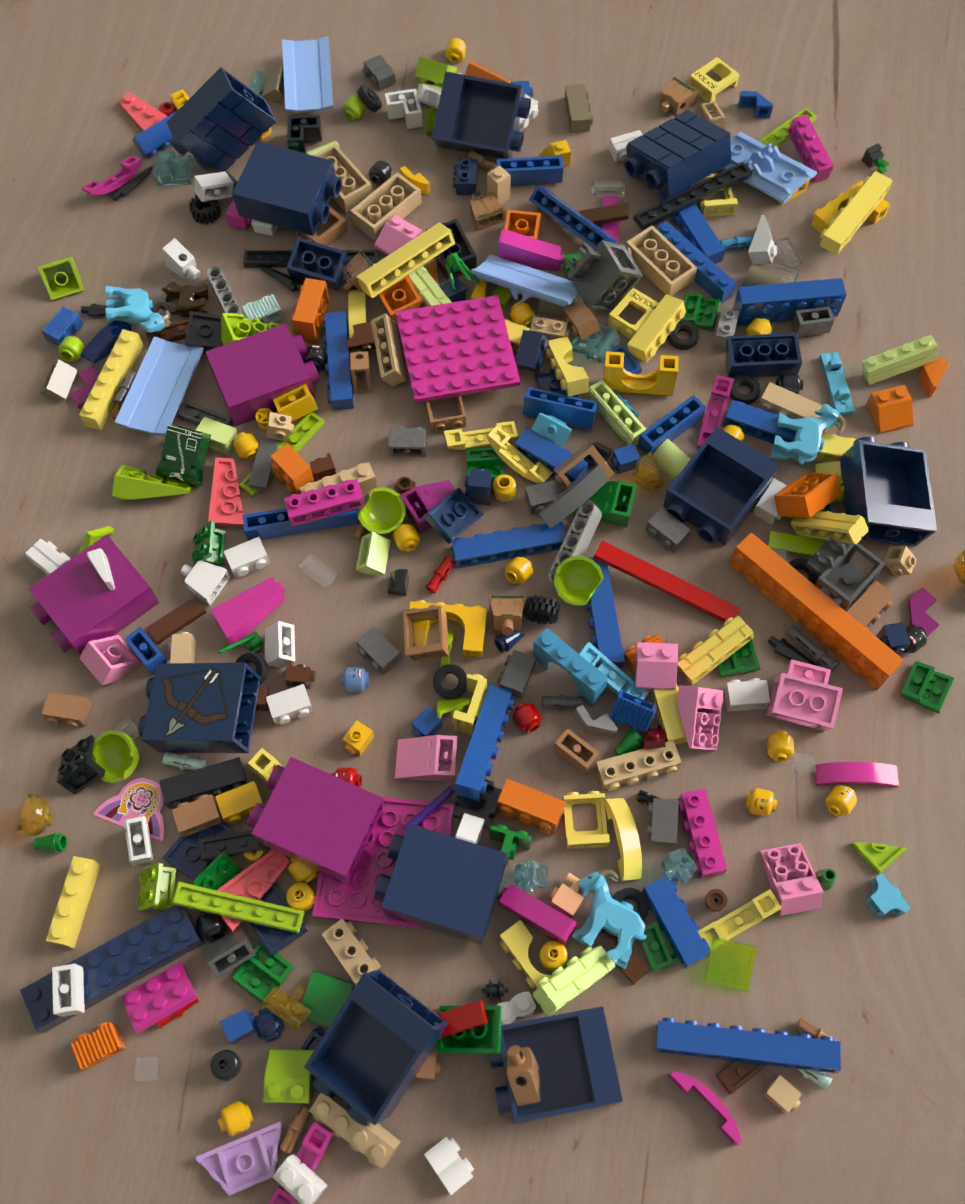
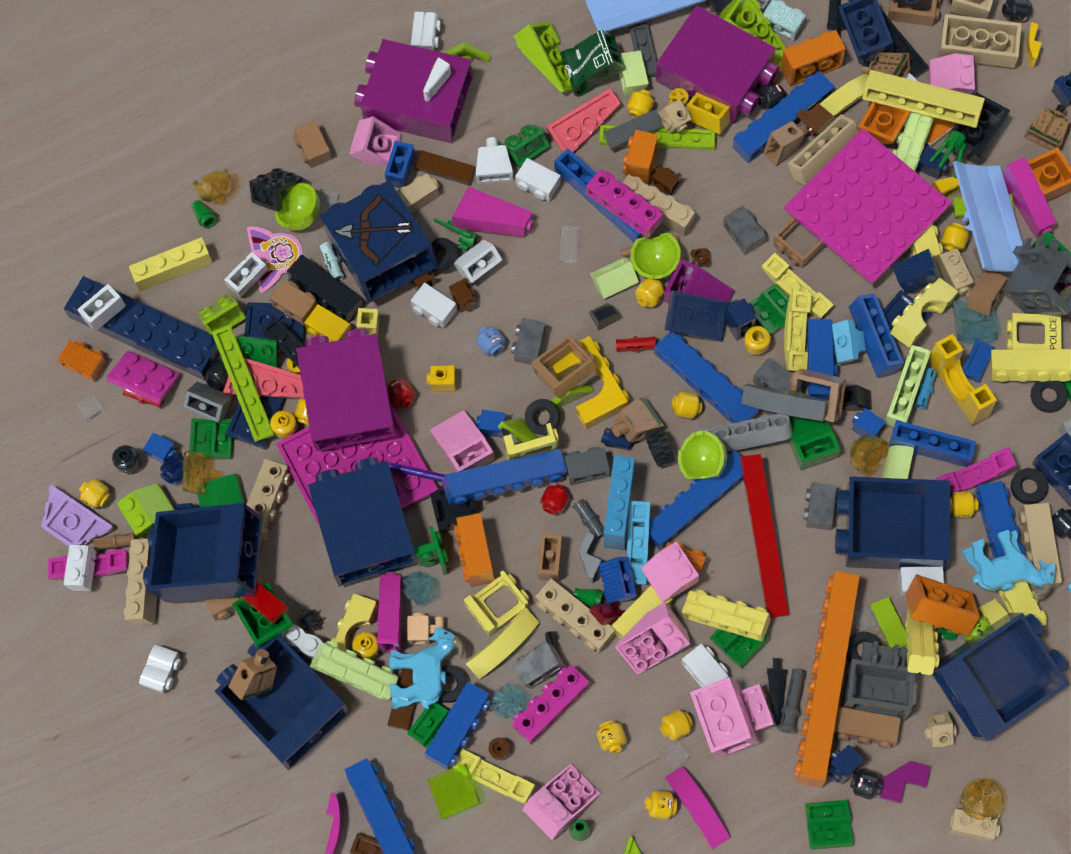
camera: 60 degrees right, 5 degrees up
white slope [455,813,484,844] -> none

